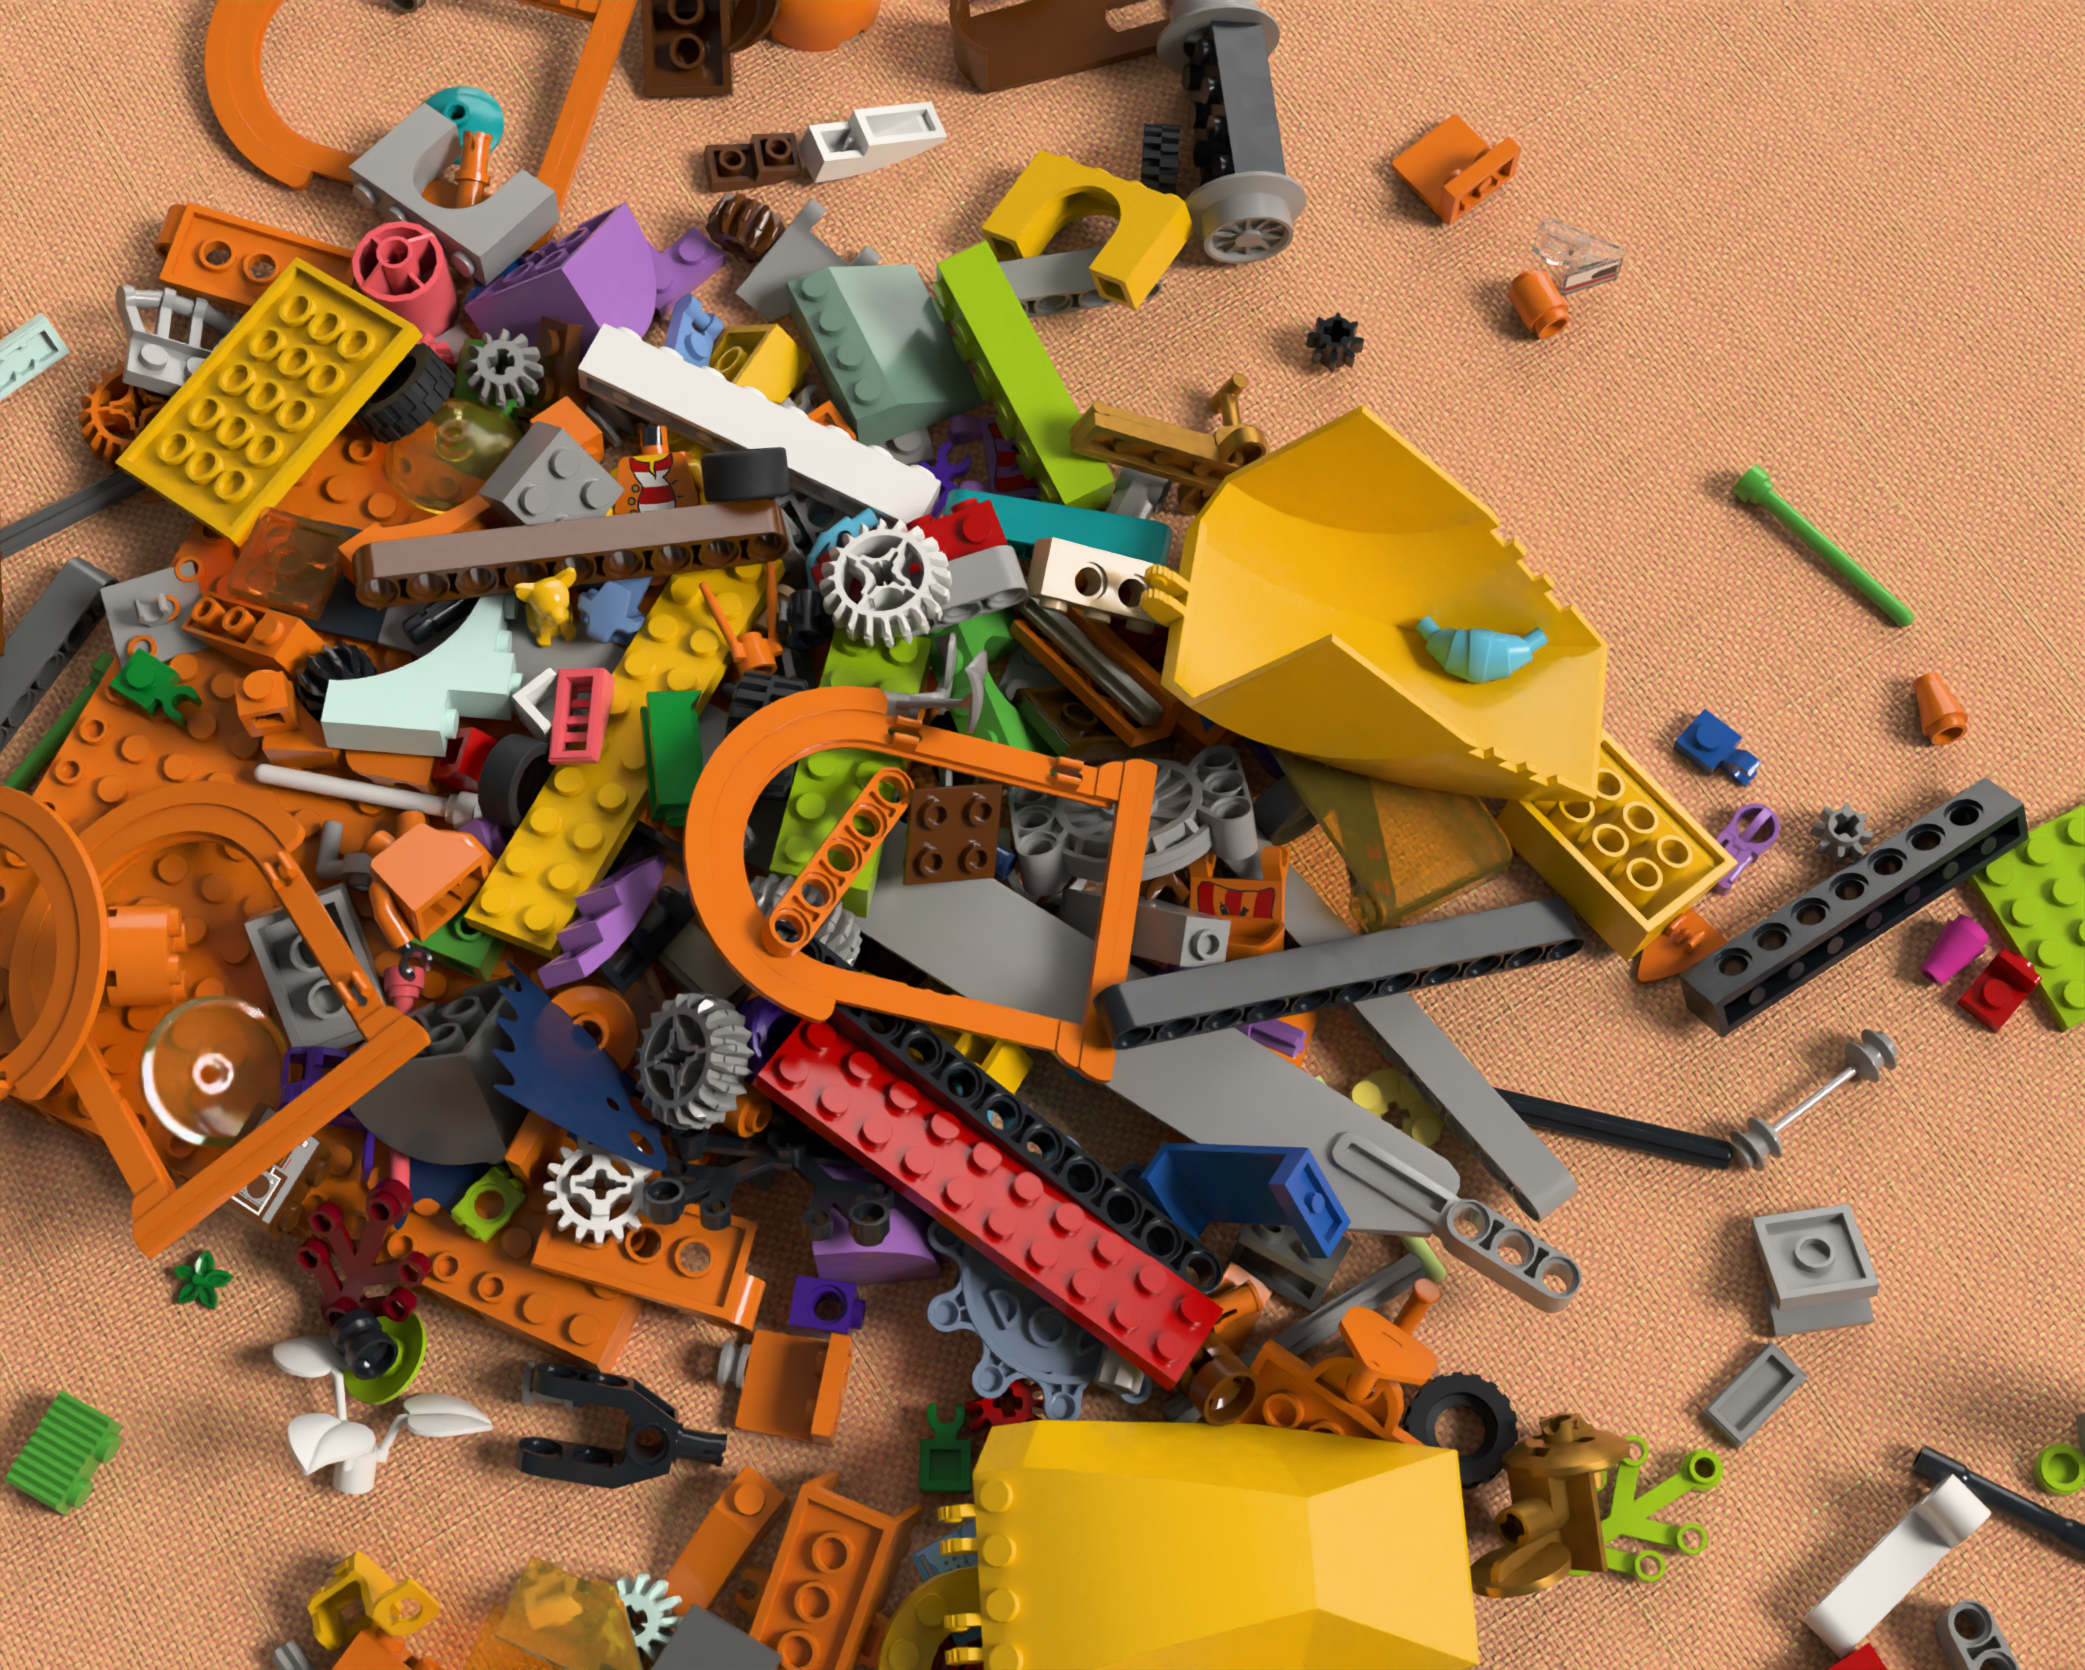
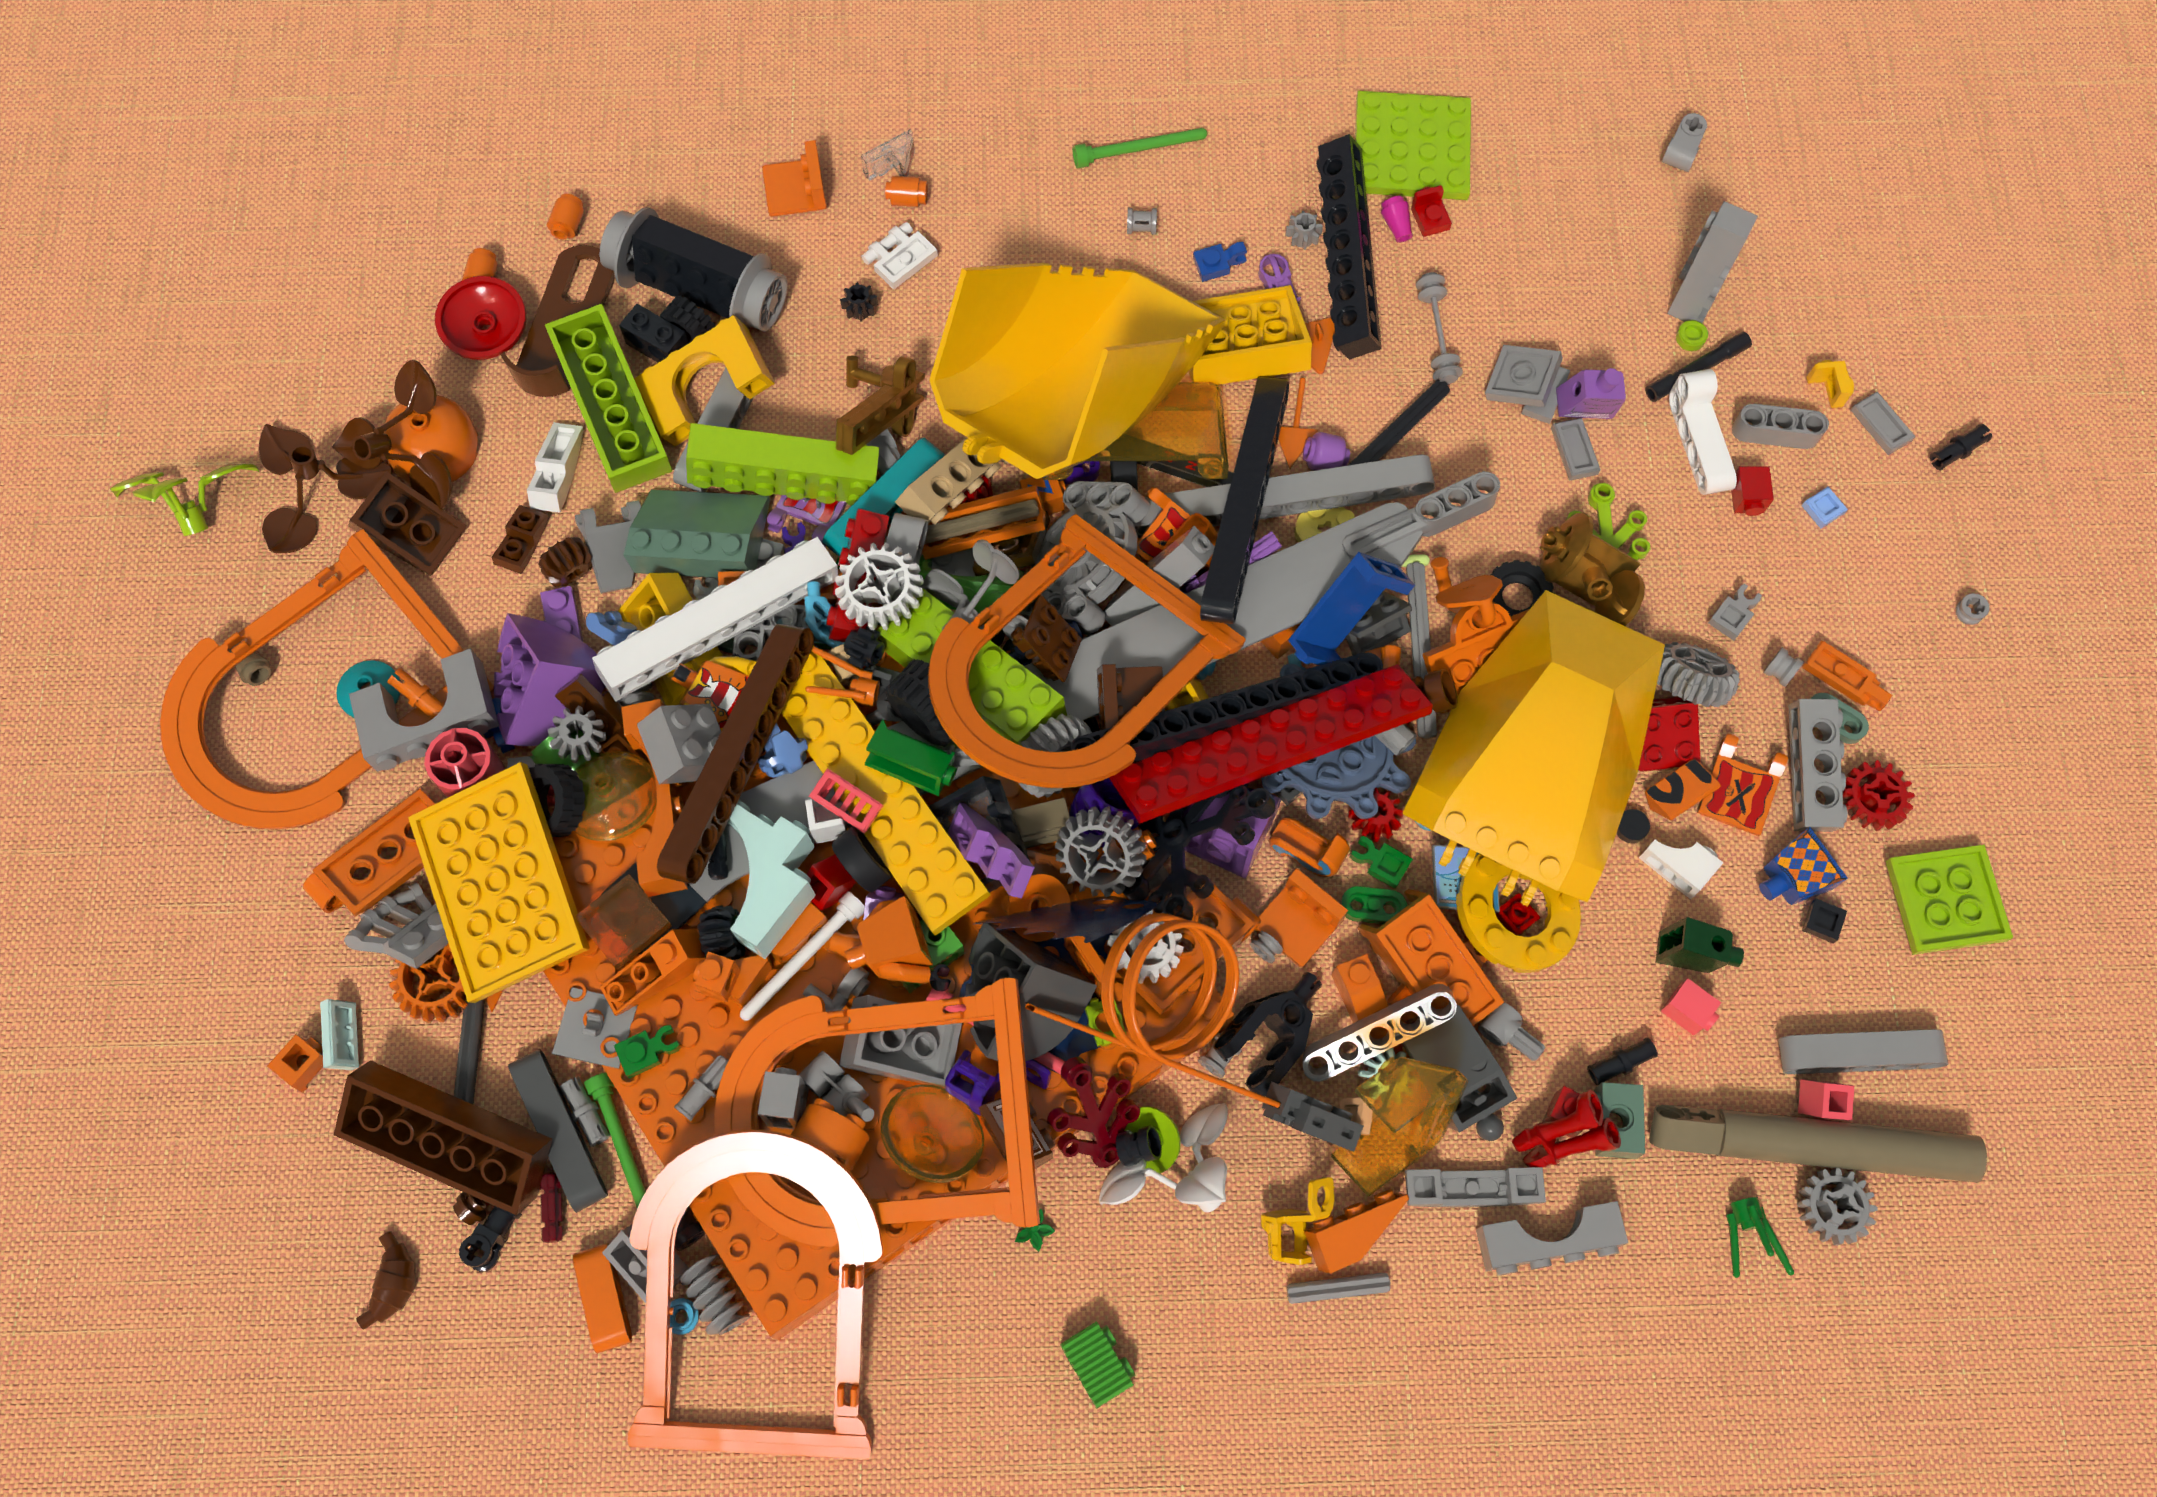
camera: 60 degrees left, 0 degrees up
yellow animal [514,567,577,648] -> none
black tyre [701,447,790,502] -> none
orange beam [760,767,914,958] -> none
dark purple brick [788,1275,866,1340] -> none
medium azure piece [1415,616,1548,683] -> none
orange cone [1912,673,1968,746] -> none
none -> lime brick [545,303,672,493]
none -> light grey pin [559,1076,610,1147]
none -> black brick [619,304,689,363]
none -> light grey axle [674,1055,729,1121]
none -> light grey brick [758,1067,809,1130]
none -> light grey beam [799,1050,874,1122]
none -> white plate [861,222,938,289]
none -> orange piece [1025,913,1364,1152]
none -> reddish brown bracket [1097,664,1165,730]
none -> light grey bush [1127,208,1157,235]
none -> orange animal [1269,817,1350,877]
none -> orange piece [1278,377,1318,469]
none -> beam [1302,984,1457,1082]
none -> medium lavender head [1303,432,1350,471]
none -> green plate [1340,886,1407,924]
none -> medium lavender torso [1556,368,1626,419]

